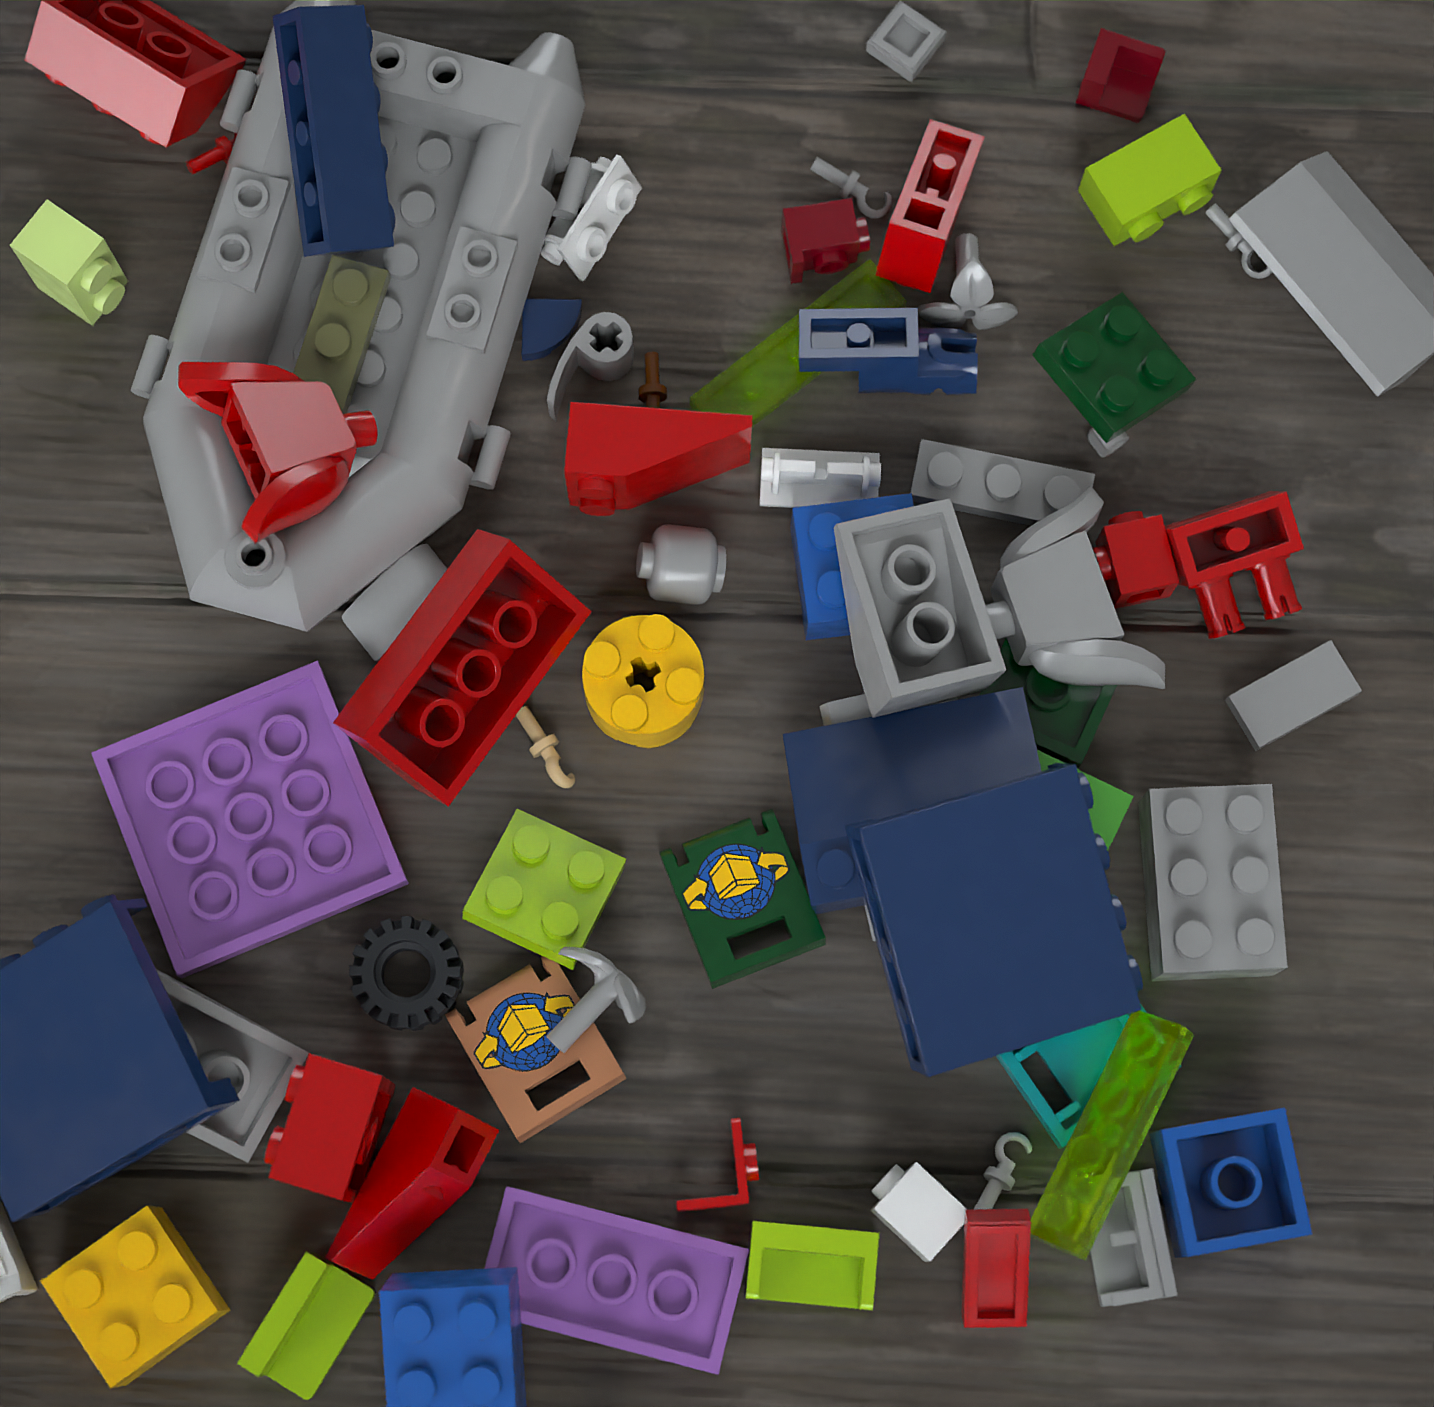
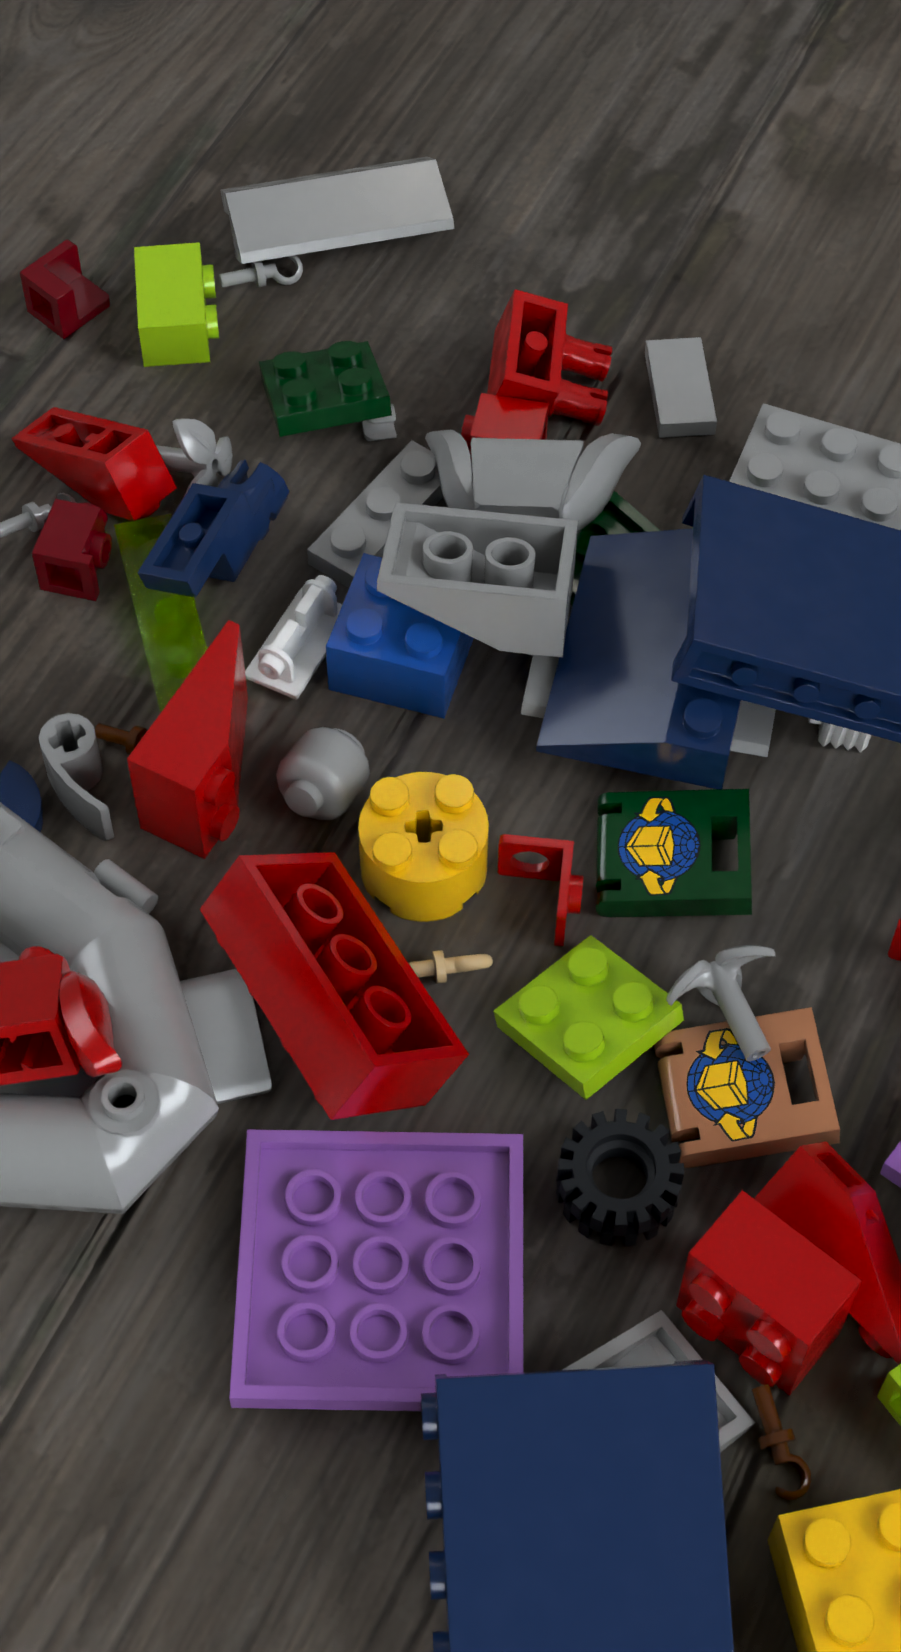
camera: 65 degrees left, 20 degrees down
none -> red bracket [497,834,584,946]
none -> reddish brown hand [752,1384,812,1500]

